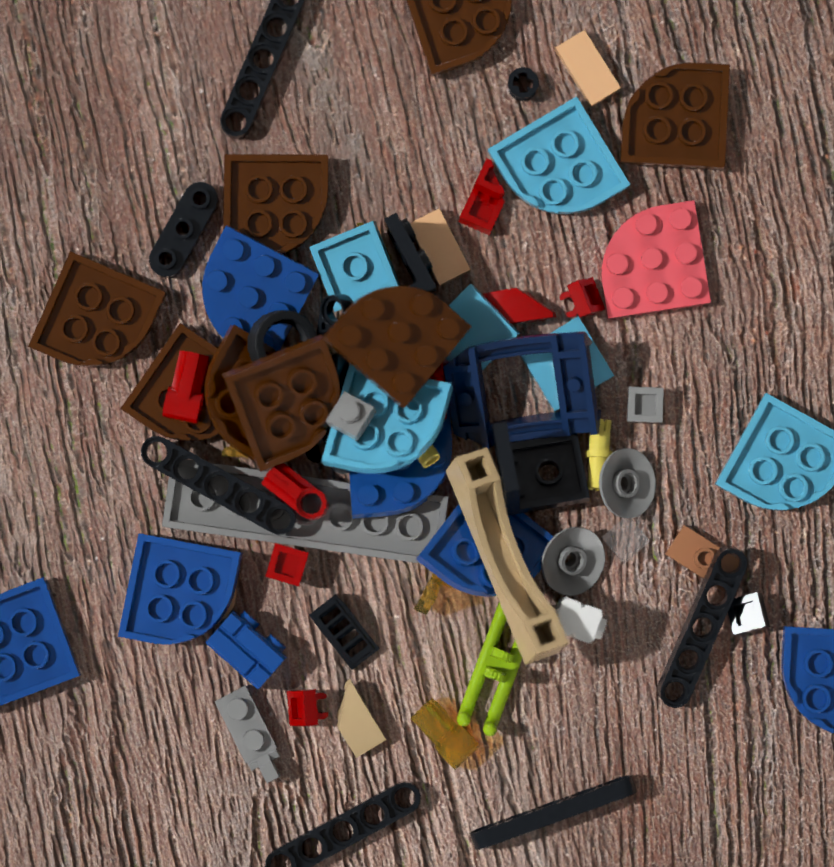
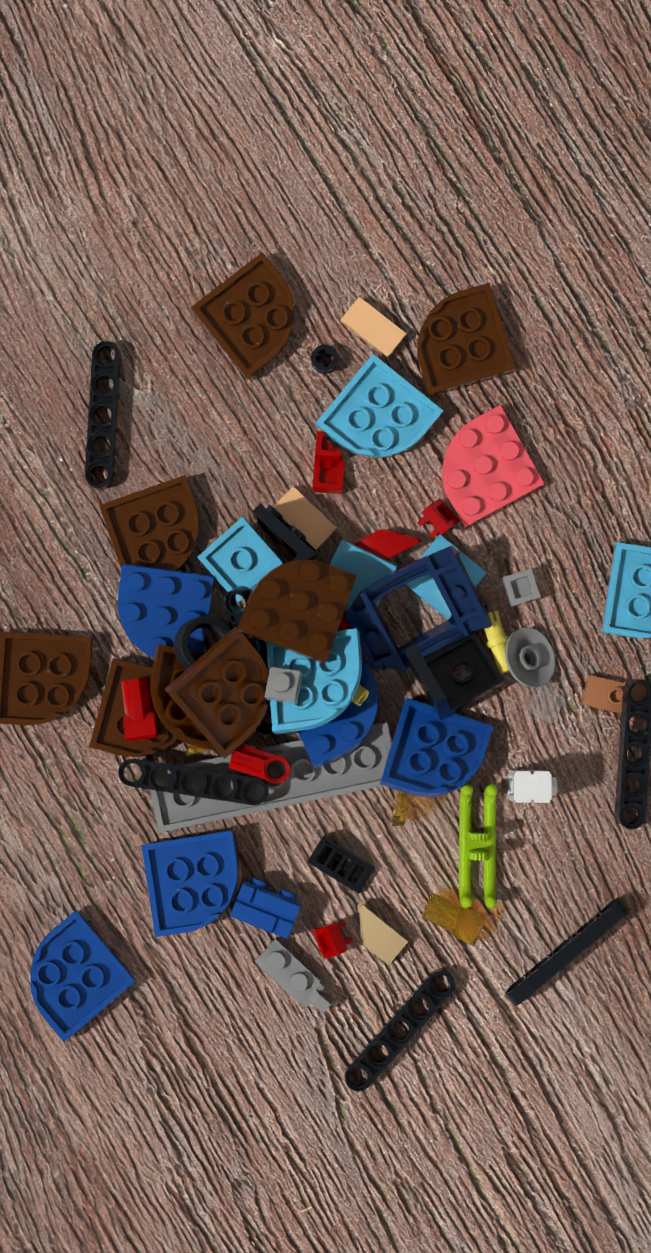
camera: 25 degrees left, 0 degrees up
black plate [149,182,219,278] -> none
red tile [265,543,309,587] -> none
tan arch [445,447,569,665] -> none
light grey dish [541,527,605,596] -> none

